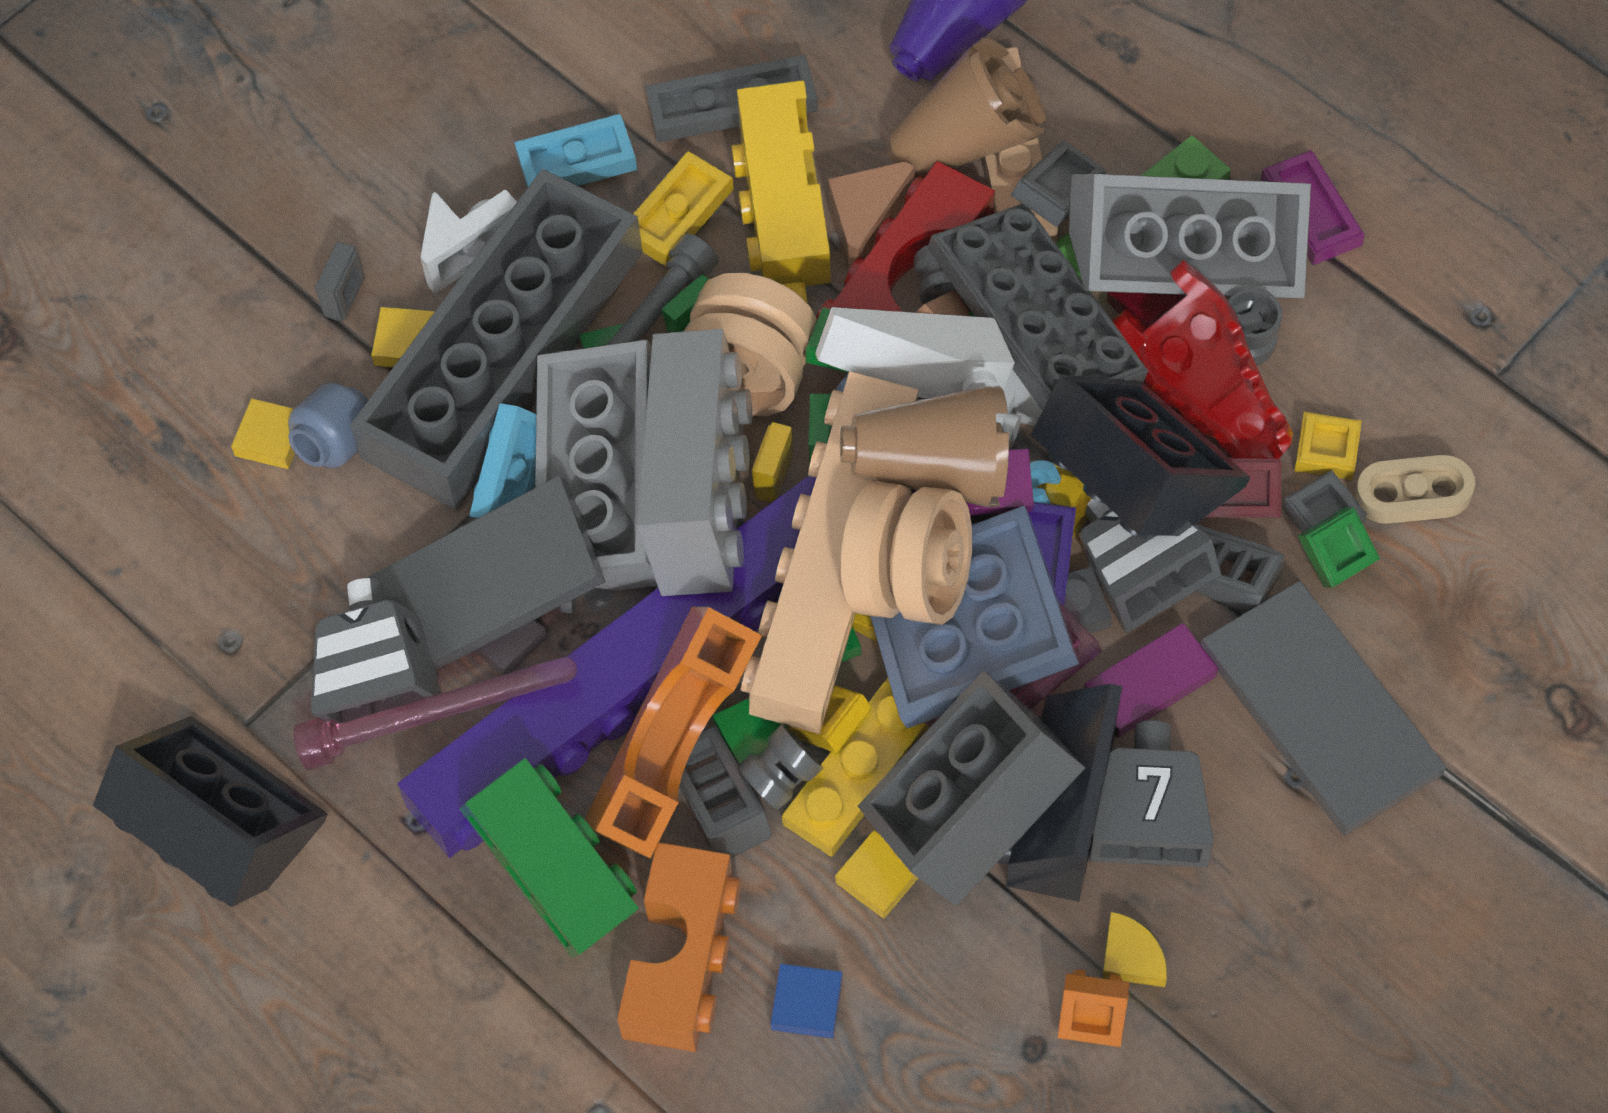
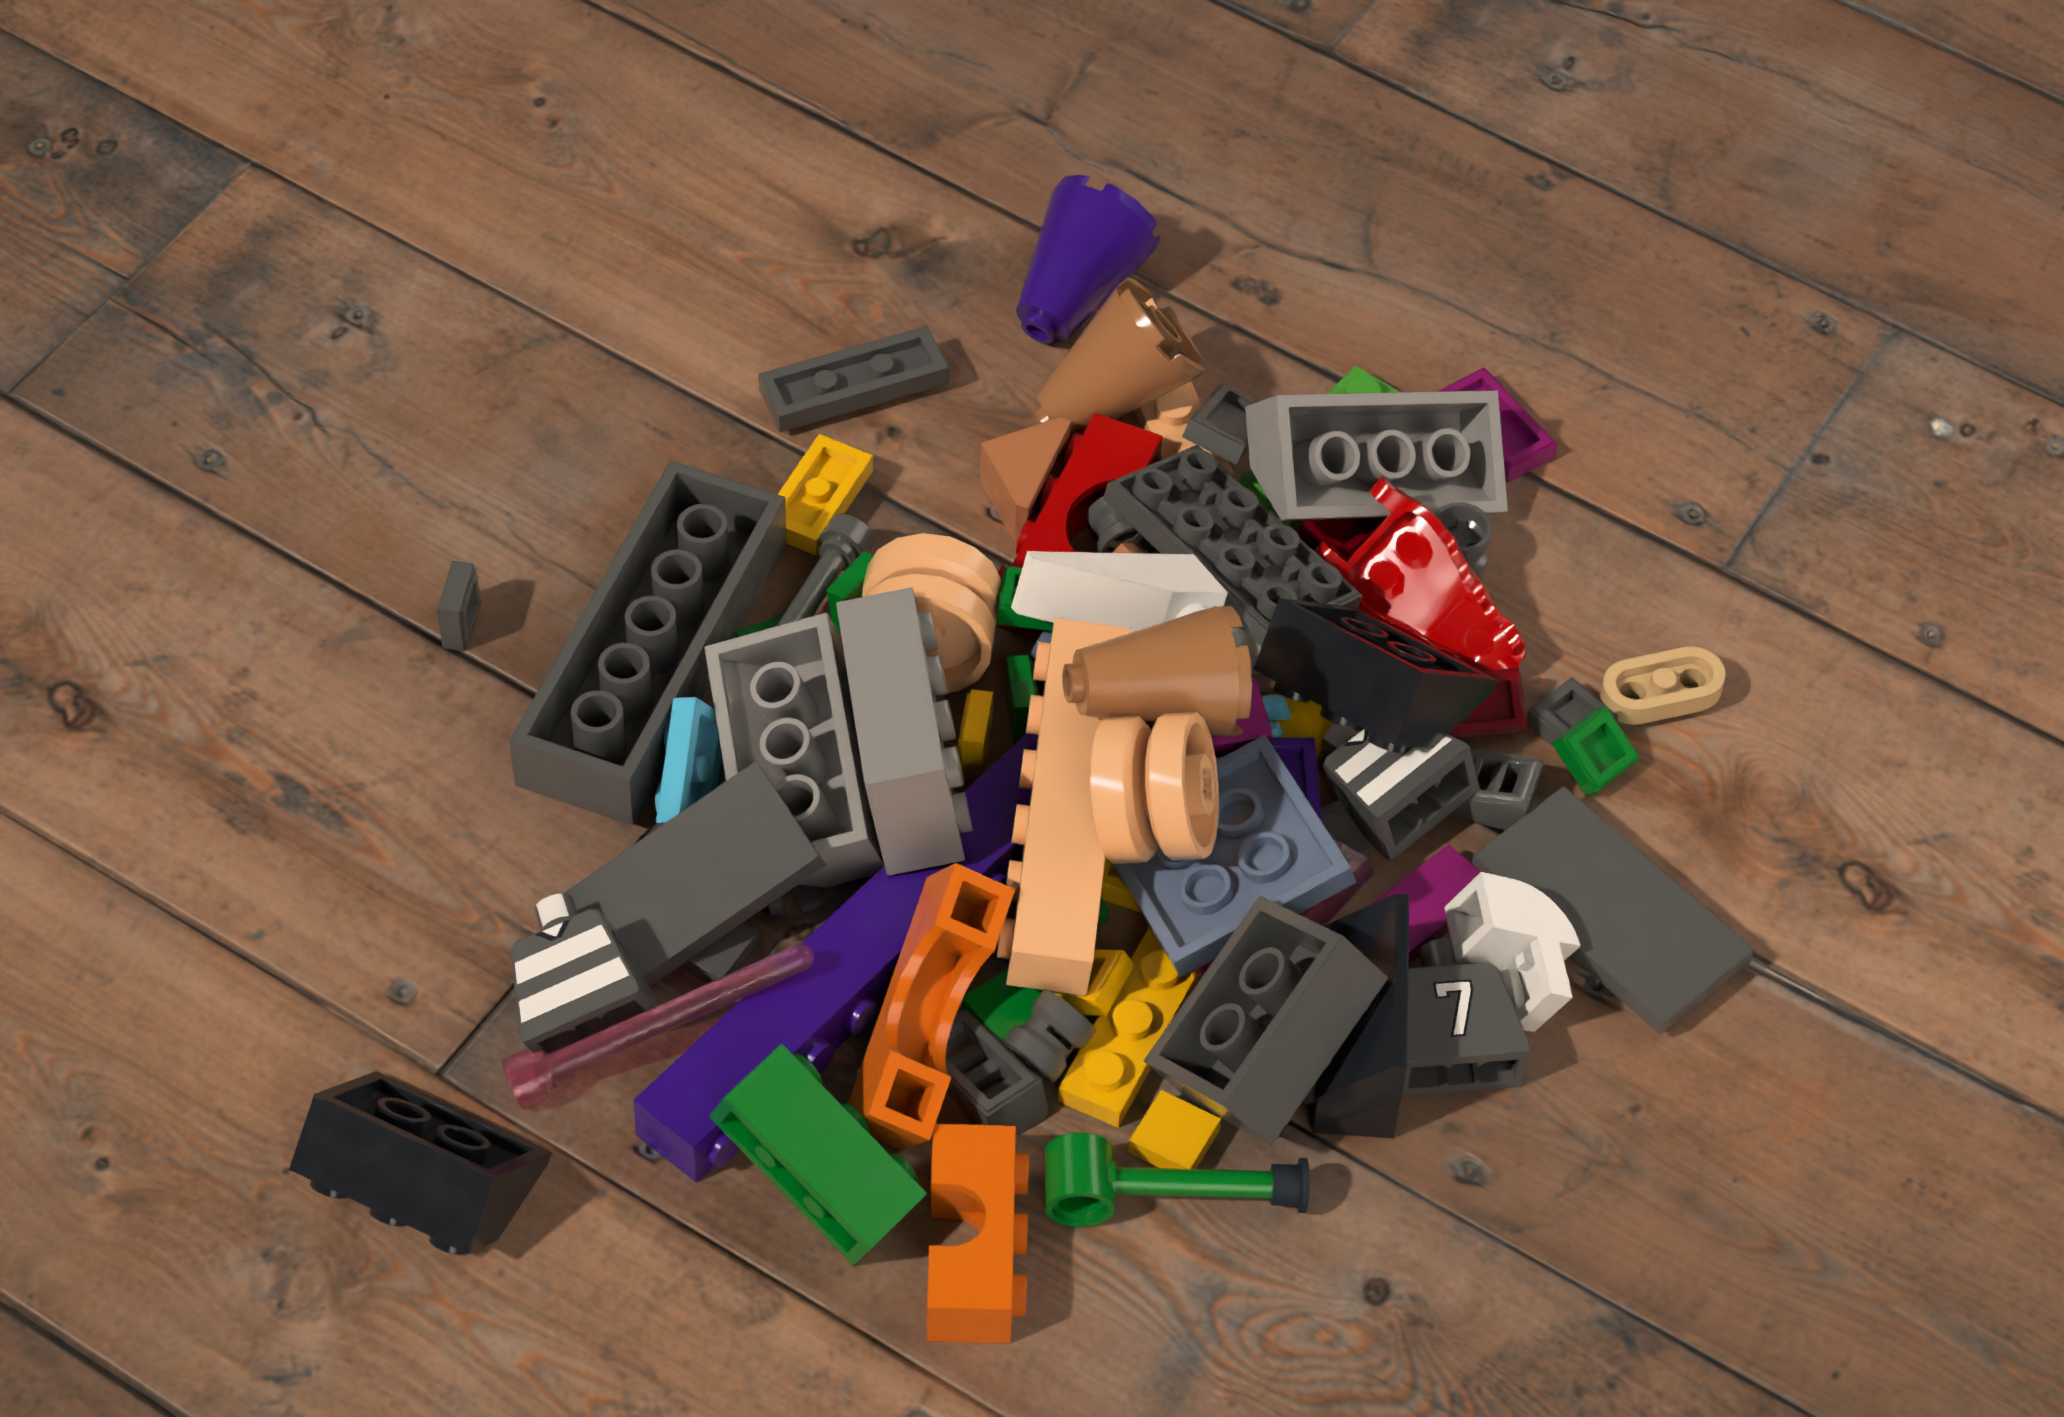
camera: 15 degrees left, 10 degrees down
yellow tile [231,398,295,470] -> none
sand blue head [288,383,368,468] -> none
yellow tile [371,307,435,367] -> none
white slope [420,189,517,294] -> none
medium azure plate [514,114,637,188] -> none
yellow wedge [731,80,831,286] -> none
blue tile [771,964,843,1039] -> none
orange tile [1057,969,1130,1047] -> none
yellow tile [1102,912,1167,987] -> none
yellow tile [1294,411,1362,480] -> none
none -> green piece [1045,1133,1310,1228]
none -> white brick [1444,872,1580,1032]

